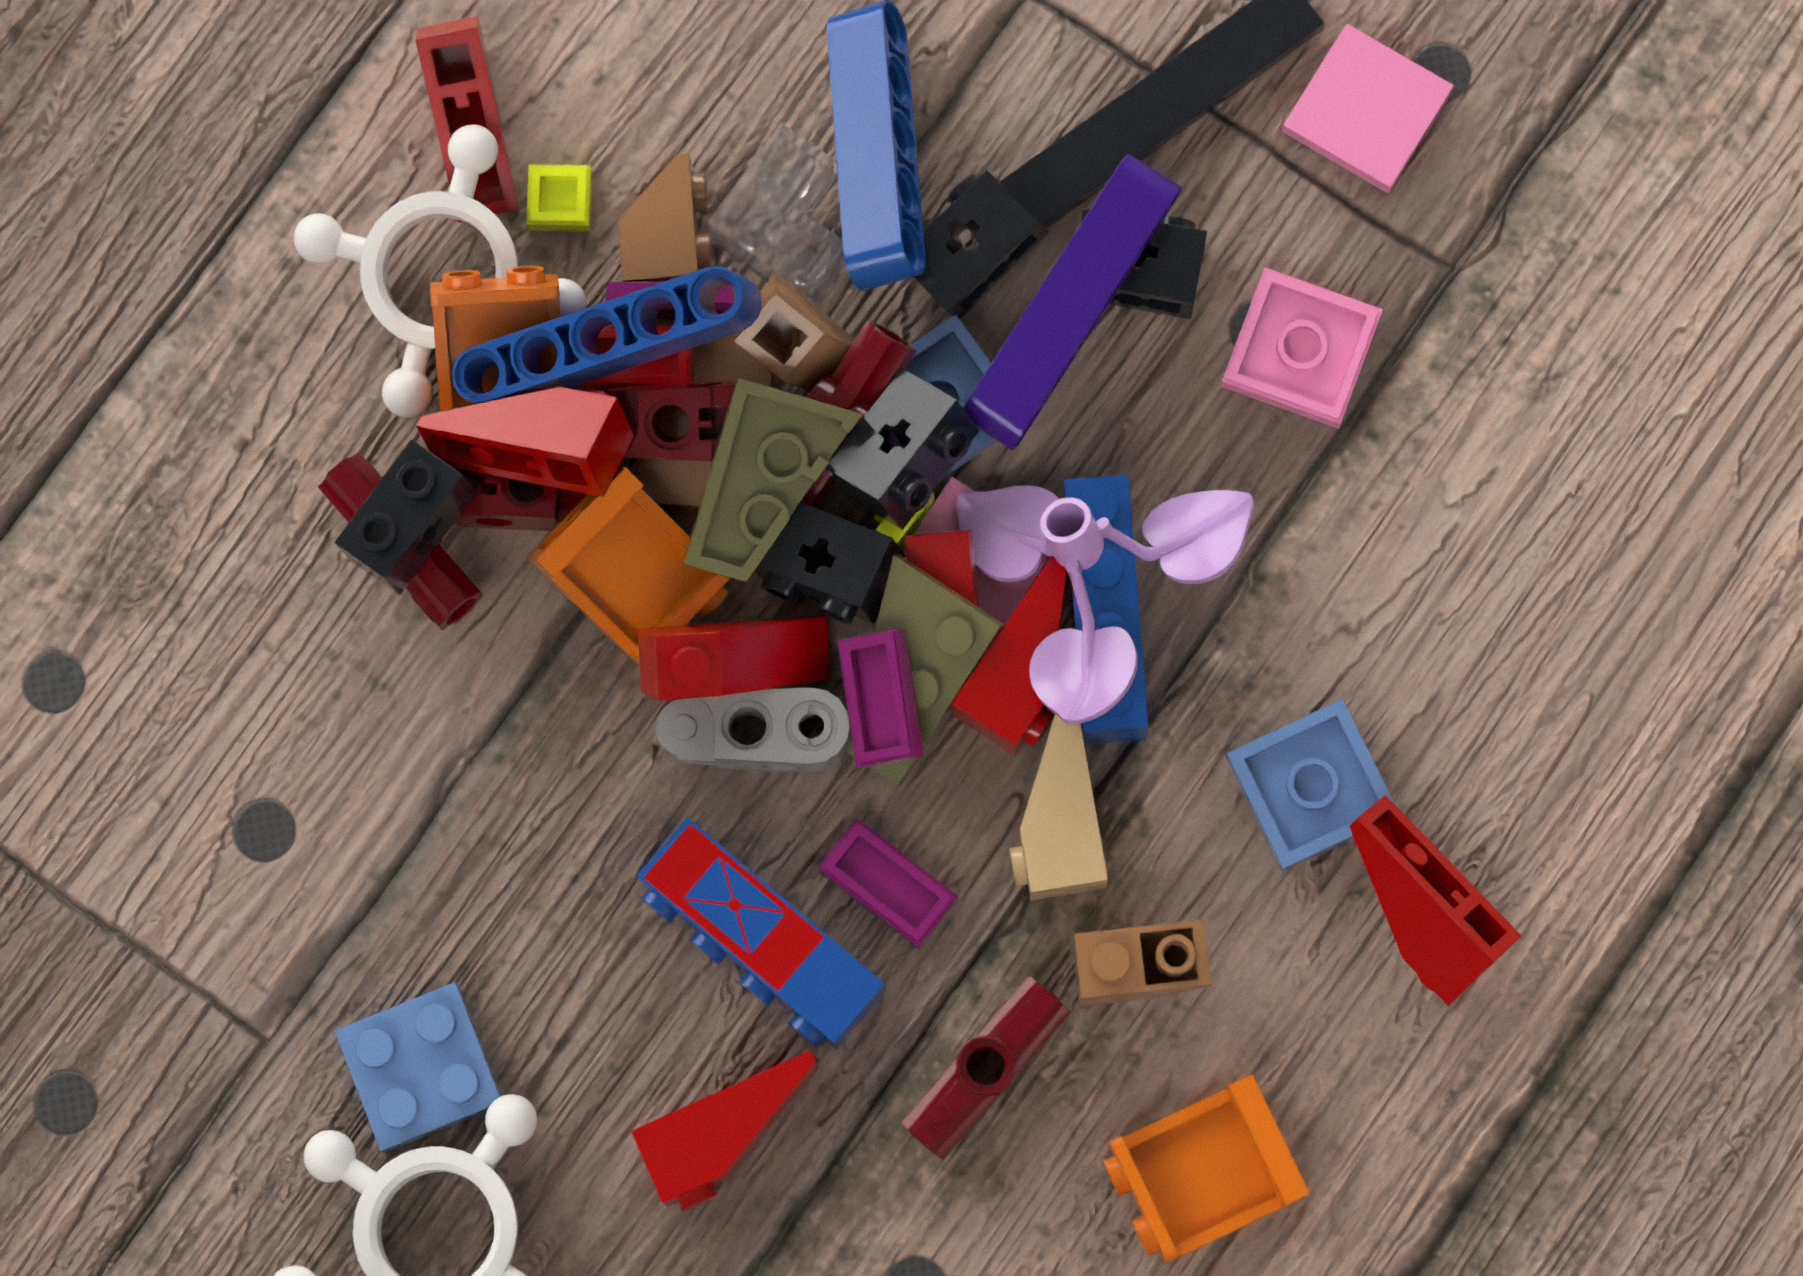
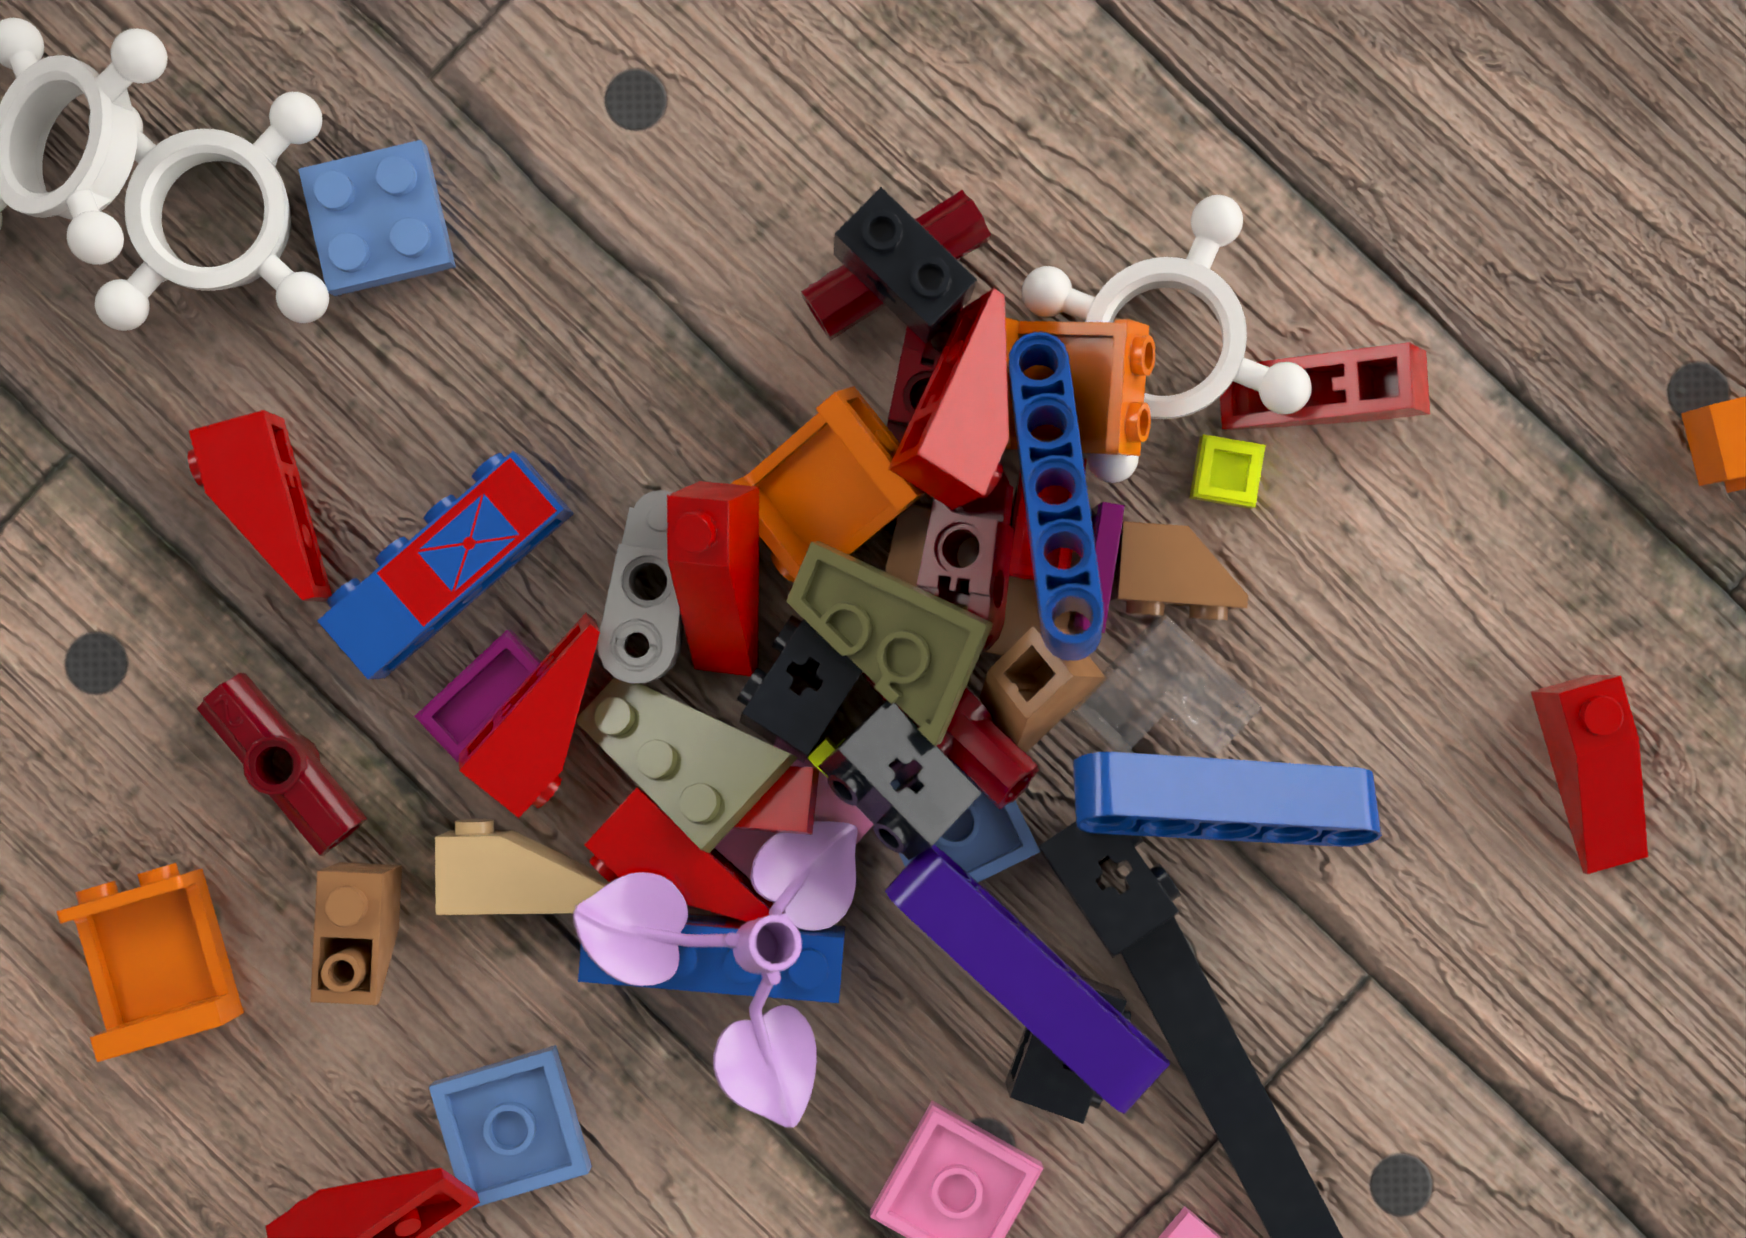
camera: 90 degrees right, 10 degrees up
magenta tile [838,629,924,768] -> none
none -> red slope [459,612,600,818]

